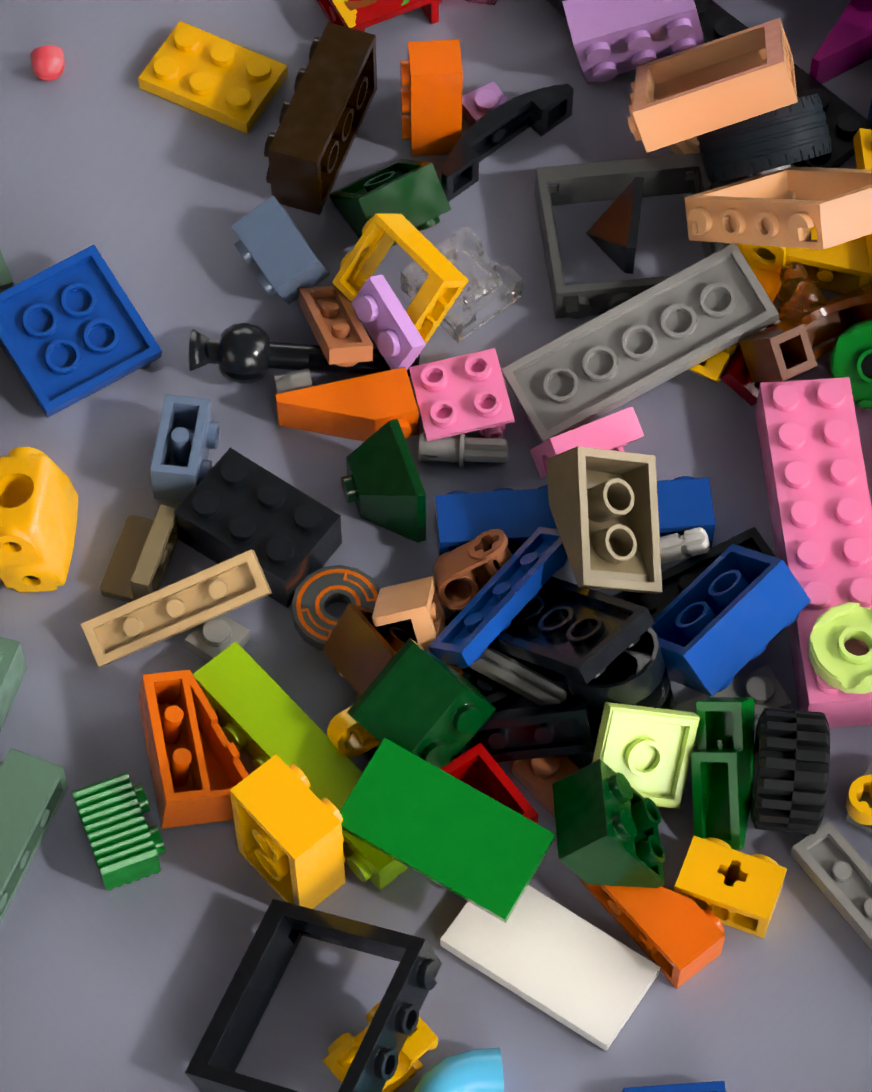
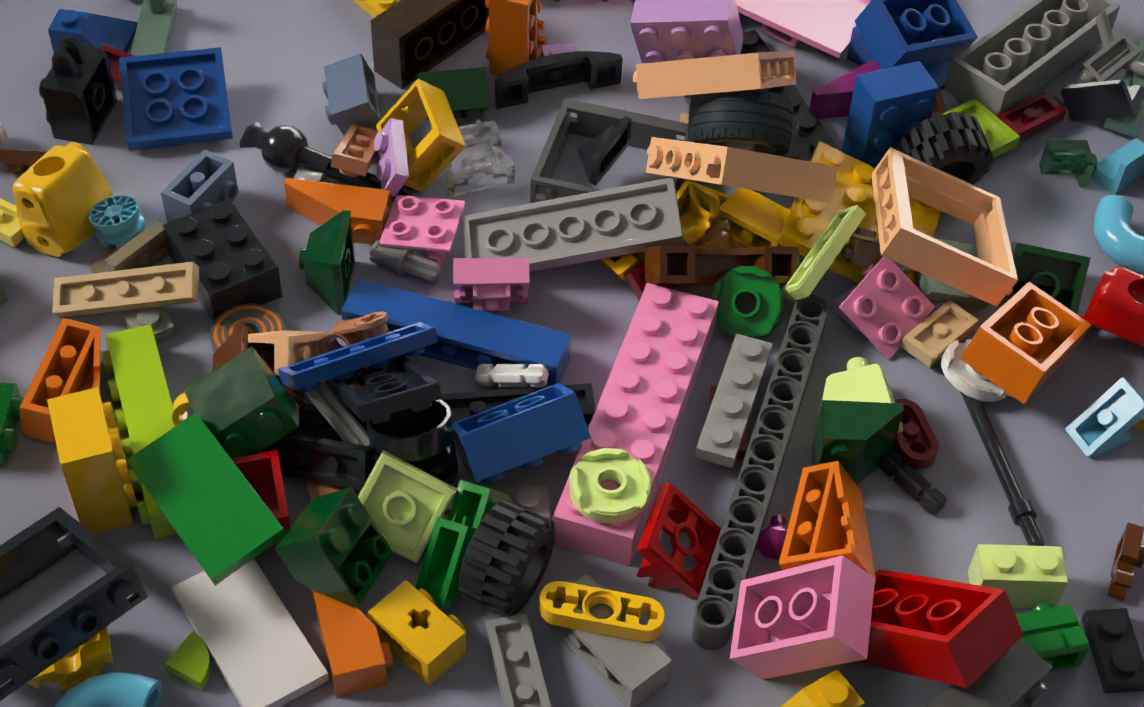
camera: 20 degrees right, 10 degrees down
dark tan slope [547,446,663,594] -> none
none -> medium azure wheel [89,195,146,249]
none -> lime tile [165,631,210,691]

